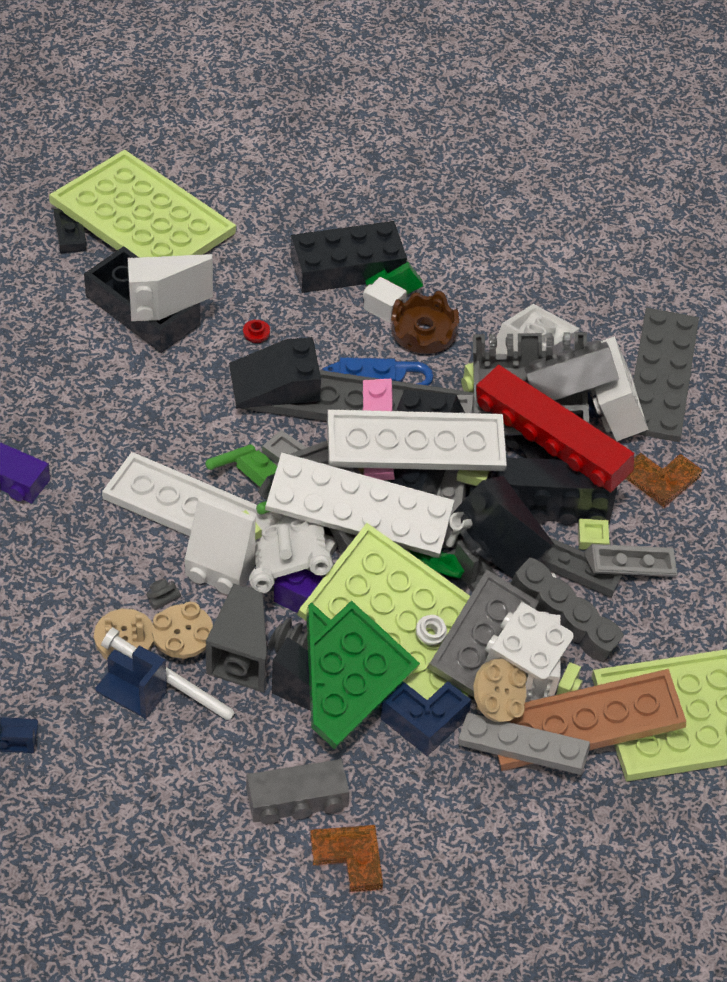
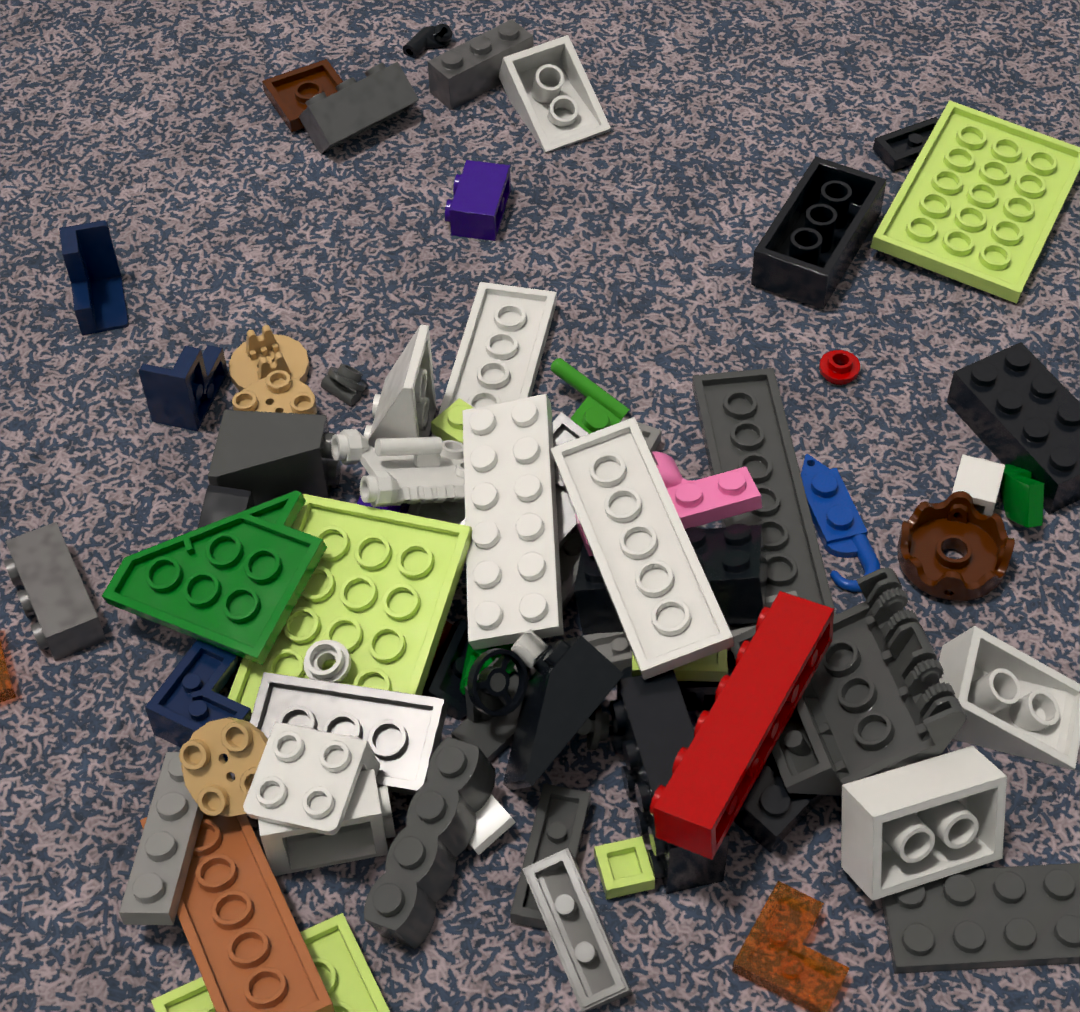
camera: 80 degrees right, 0 degrees up
white bar [101,627,235,720] -> none
white slope [128,254,213,321] -> none
black slope [229,337,321,409] -> none
flat silver brick [525,340,619,400] -> none
yellowish green plate [556,662,583,695] -> none

